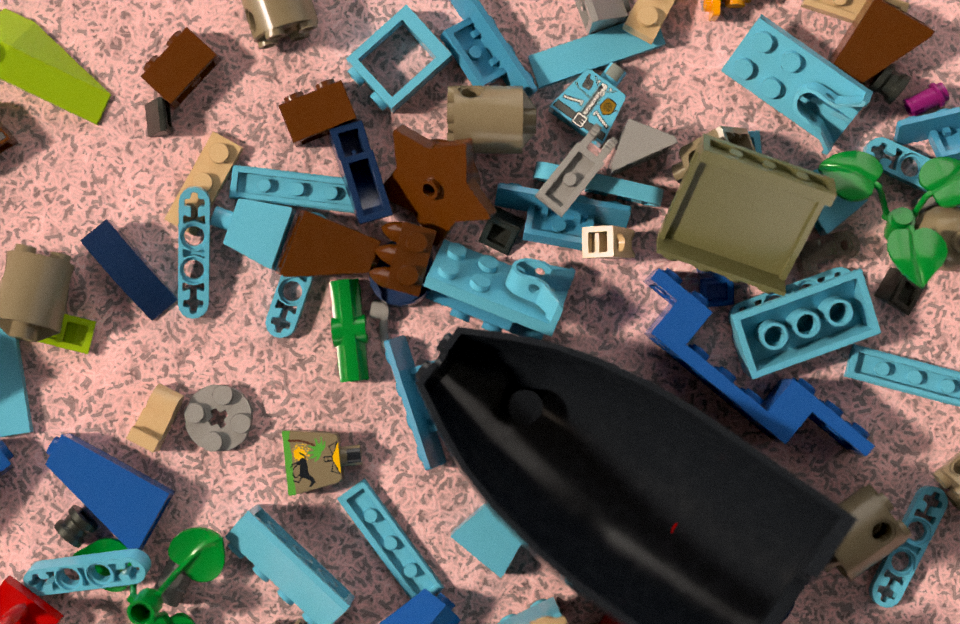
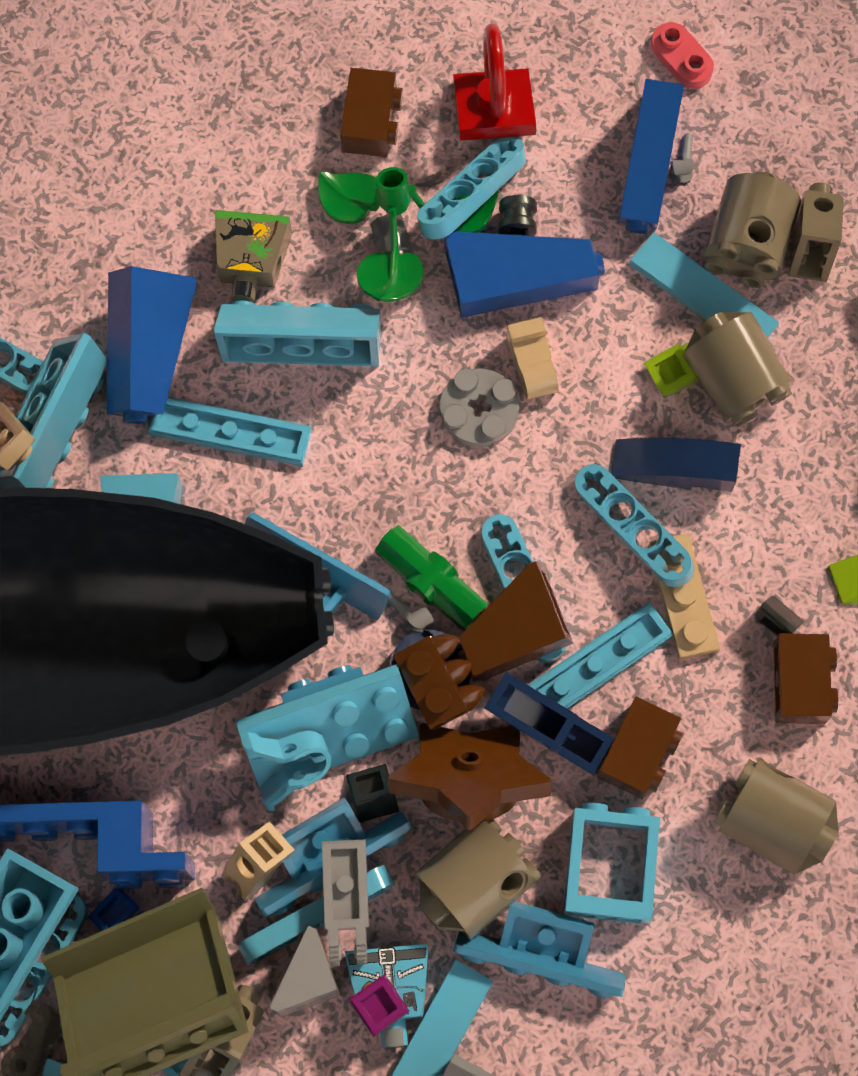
camera: 145 degrees right, 15 degrees down
medium azure torso [210,199,296,271] -> none
torso [282,429,363,496] -> none
none -> magenta tile [348,974,410,1038]

